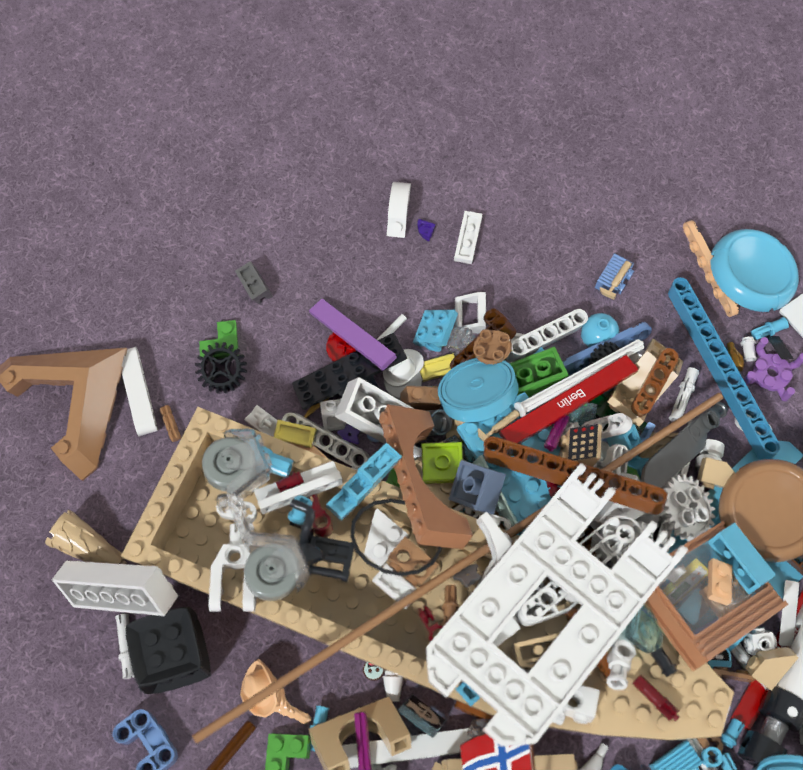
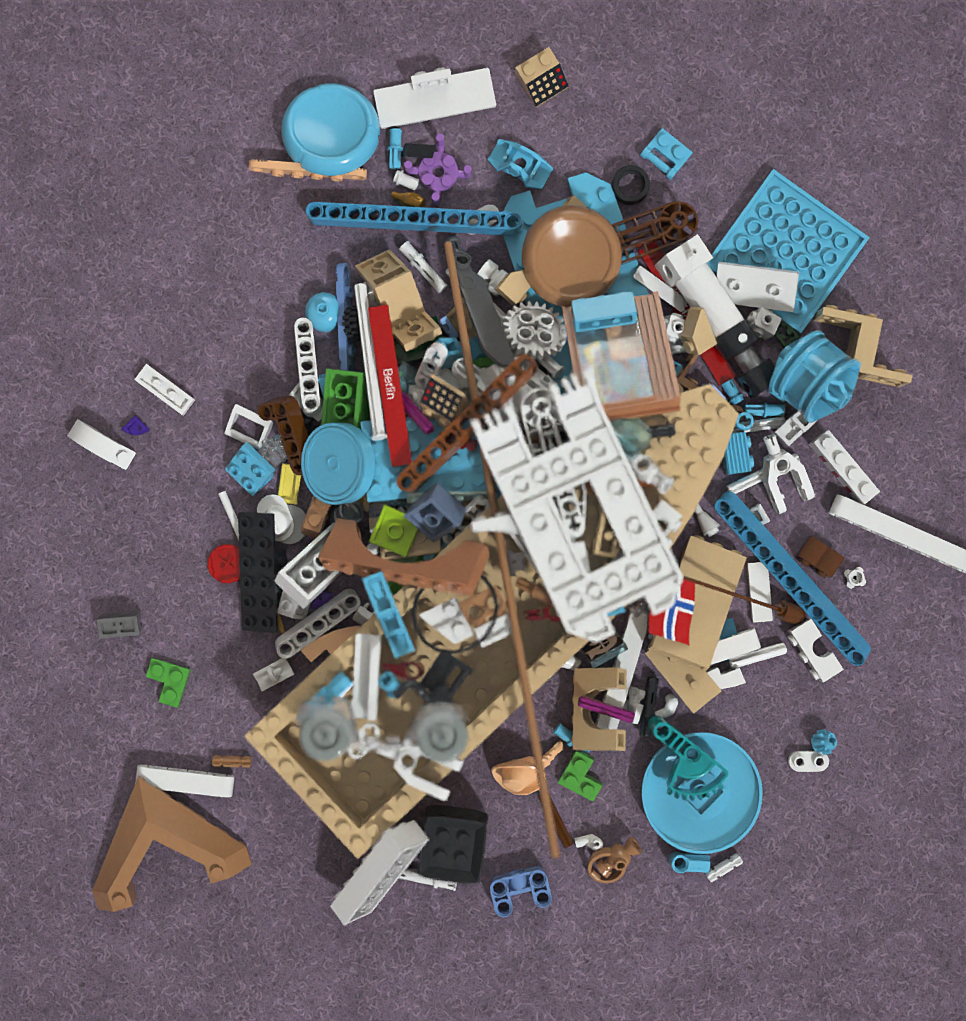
camera: 70 degrees left, 20 degrees up
tan cone [45,510,127,565] -> none
black gear [195,342,247,394] -> none
light yellow tile [273,420,317,448] -> none
dark red pin [276,471,304,493] -> none
medium lavender tile [309,299,397,370] -> none
medium nougat dish [473,329,512,364] -> none
tan piece [478,410,520,442] -> none
medium blue brick [595,253,634,295] -> none
tan piece [600,261,632,300] -> none
dark orange beam [631,348,678,416] -> none
dark red piece [632,674,680,722] -> none
light nougat plate [707,558,732,606] -> none

